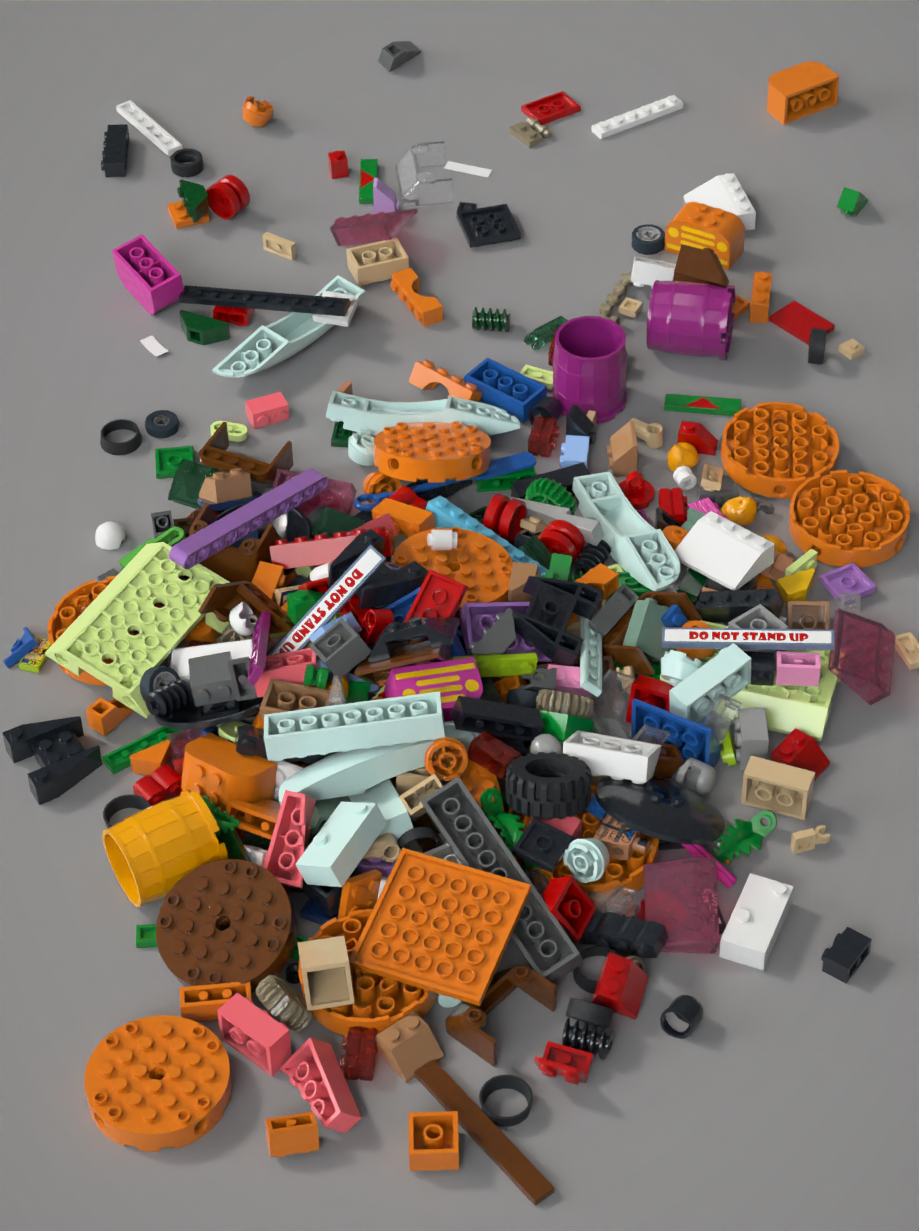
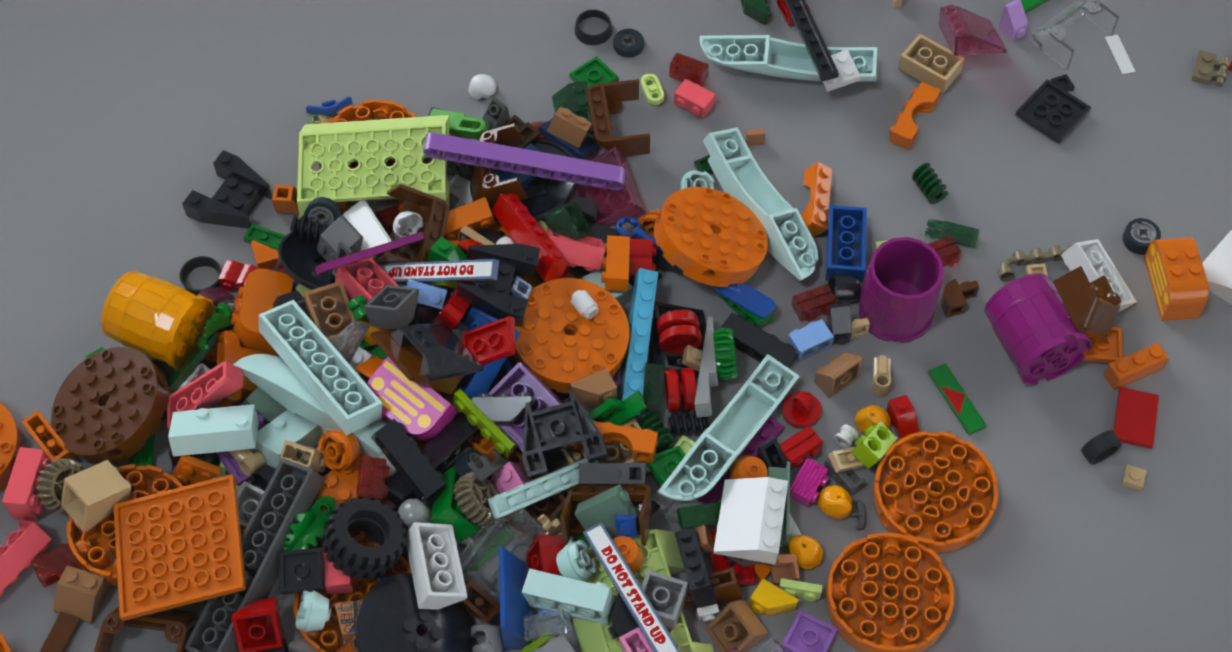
camera: 55 degrees right, 15 degrees up
none -> clear red brick [669,53,709,87]
none -> lime brick [851,421,898,469]

